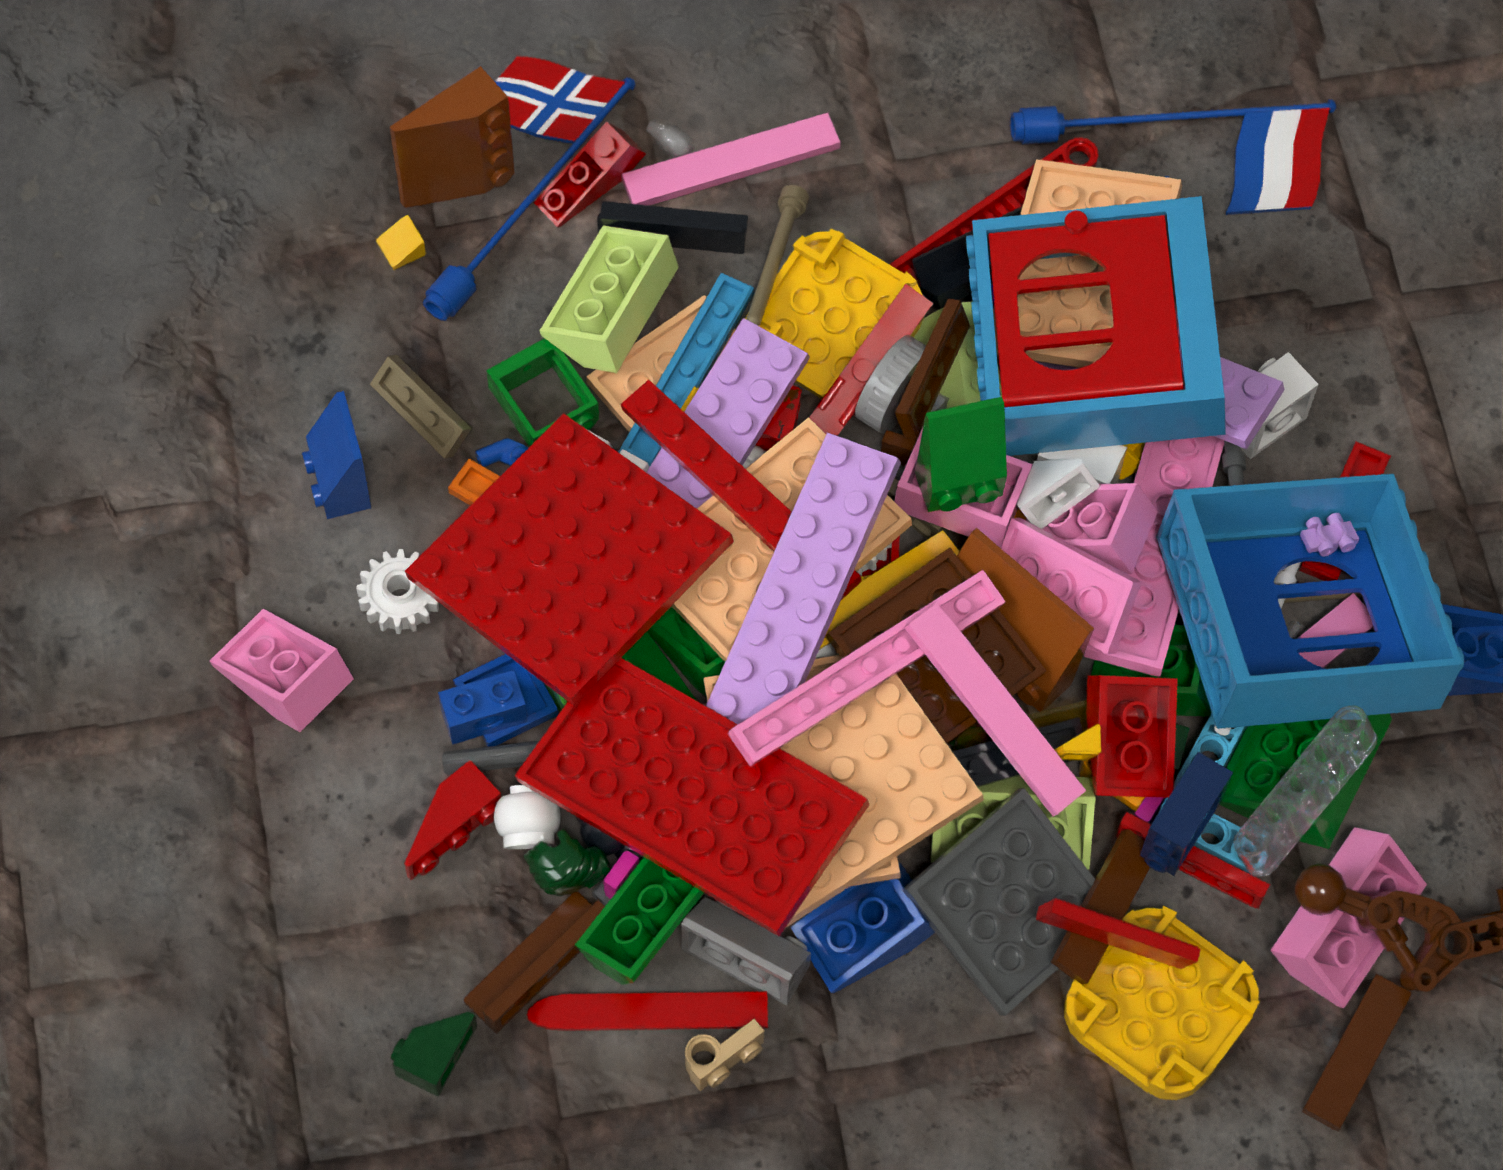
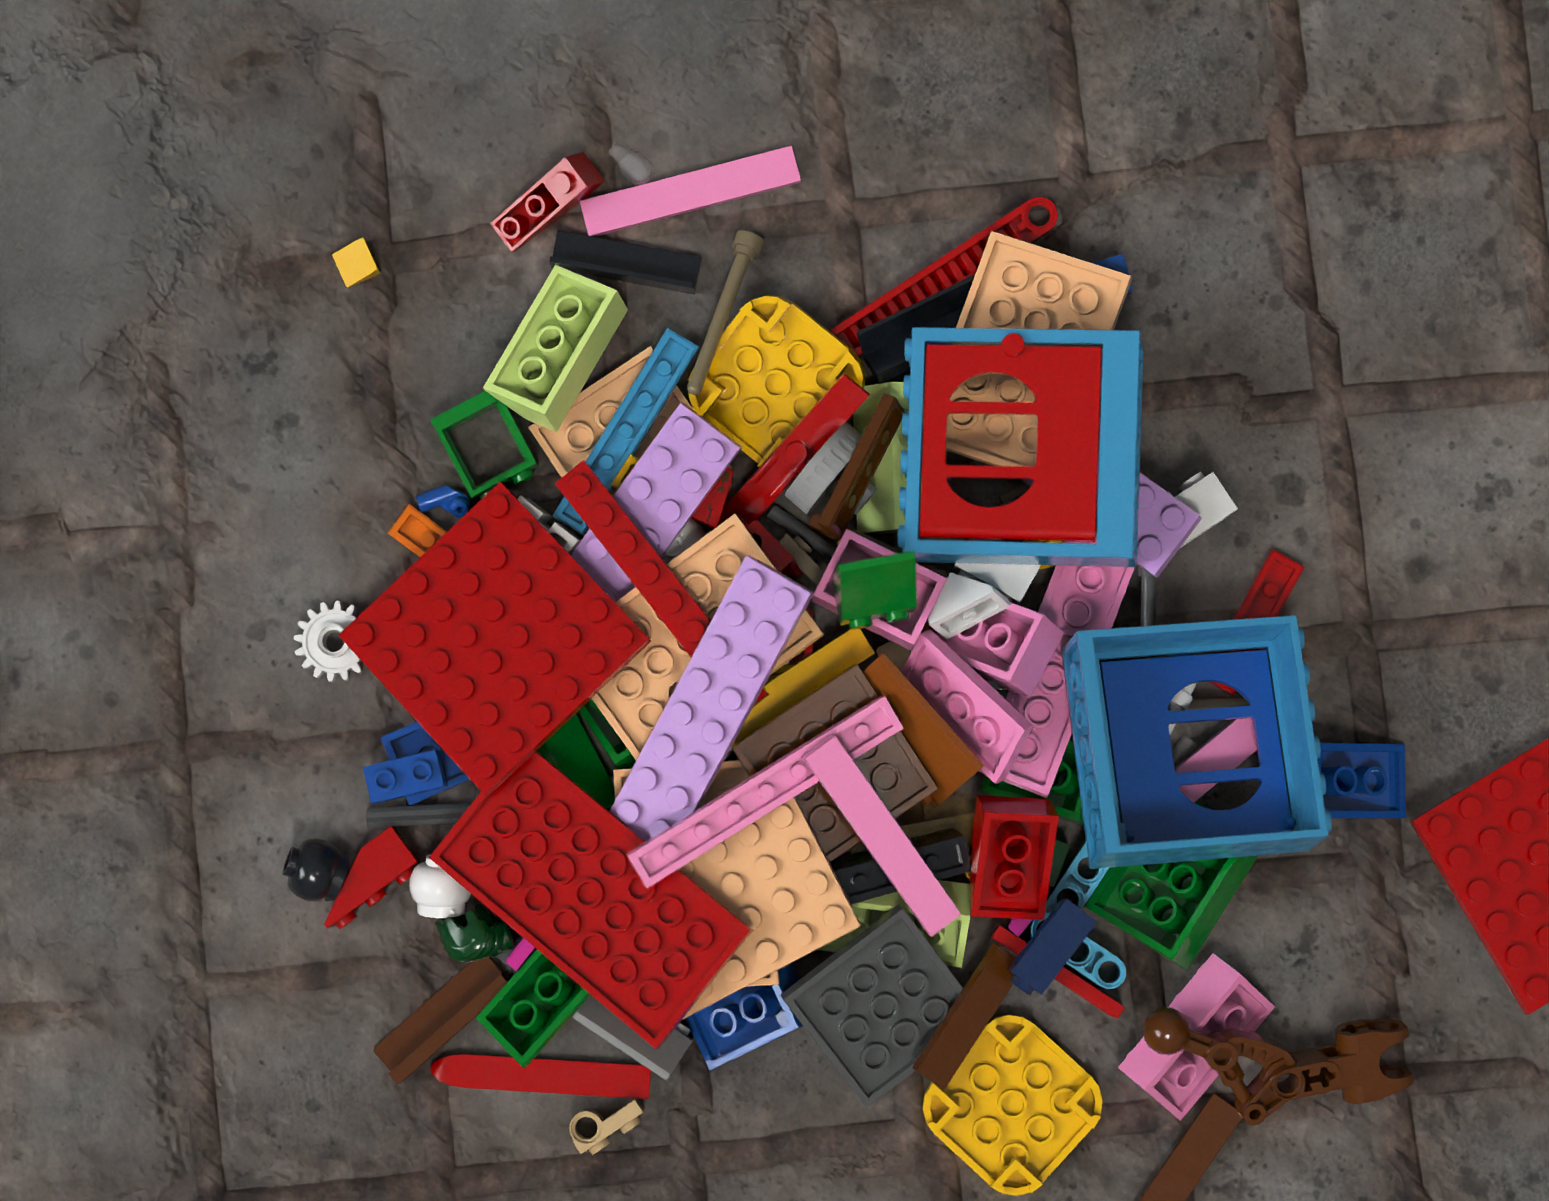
camera: 10 degrees right, 20 degrees up
bright pink slope [210,609,354,732] -> none
blue slope [302,391,371,519] -> none
dark tan plate [370,355,472,459] -> none
dark orange slope [390,66,515,208] -> none
dark green slope [391,1012,477,1097] -> none
flag [423,56,635,321] -> none
flag [1010,99,1336,215] -> none
red tile [1036,898,1201,969] -> none
yellow slope [1054,724,1101,761] -> none
clear beam [1233,705,1378,876] -> none
lavender piece [1300,513,1359,557] -> none
none -> black piece [282,838,349,902]

